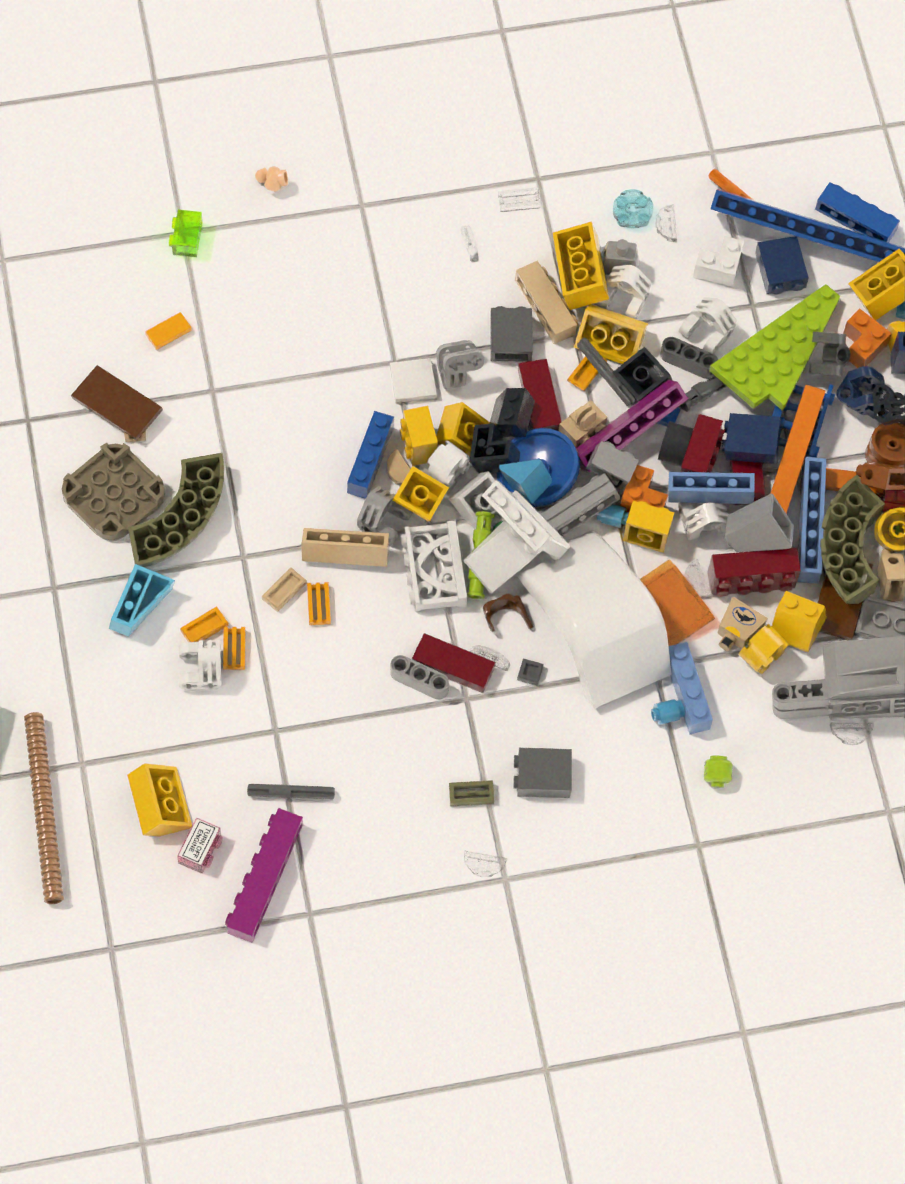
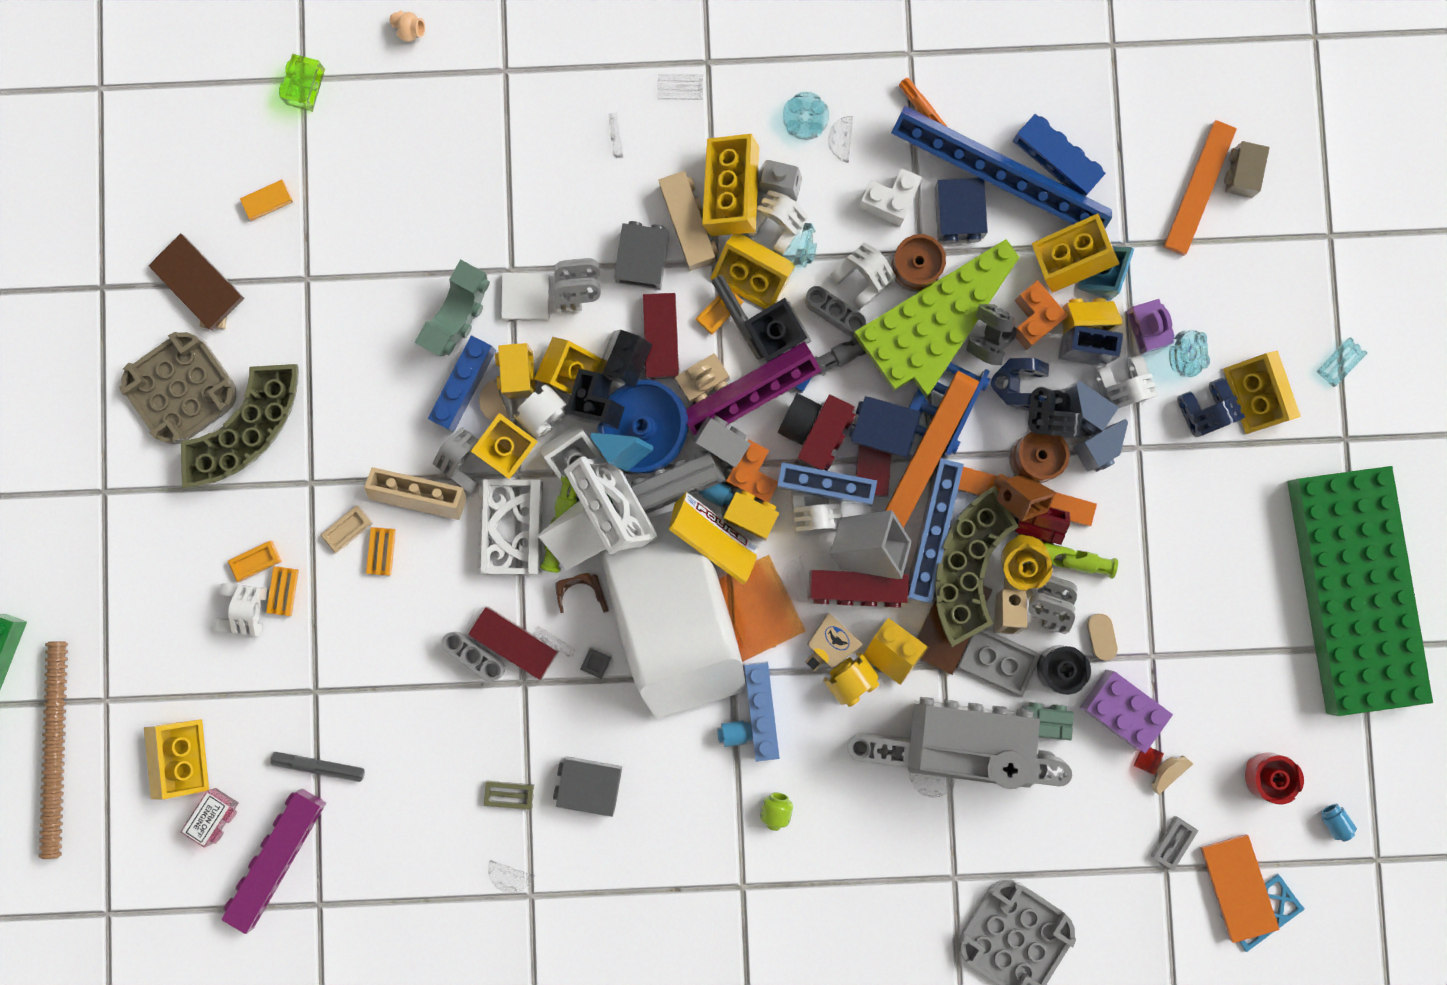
camera: 15 degrees right, 20 degrees up
medium azure wedge [109,564,175,637] -> none
none -> sand green brick [414,259,490,357]
none -> yellow slope [669,492,759,585]
none -> clear light blue tile [793,223,817,267]
none -> dark orange wheel [891,234,946,292]

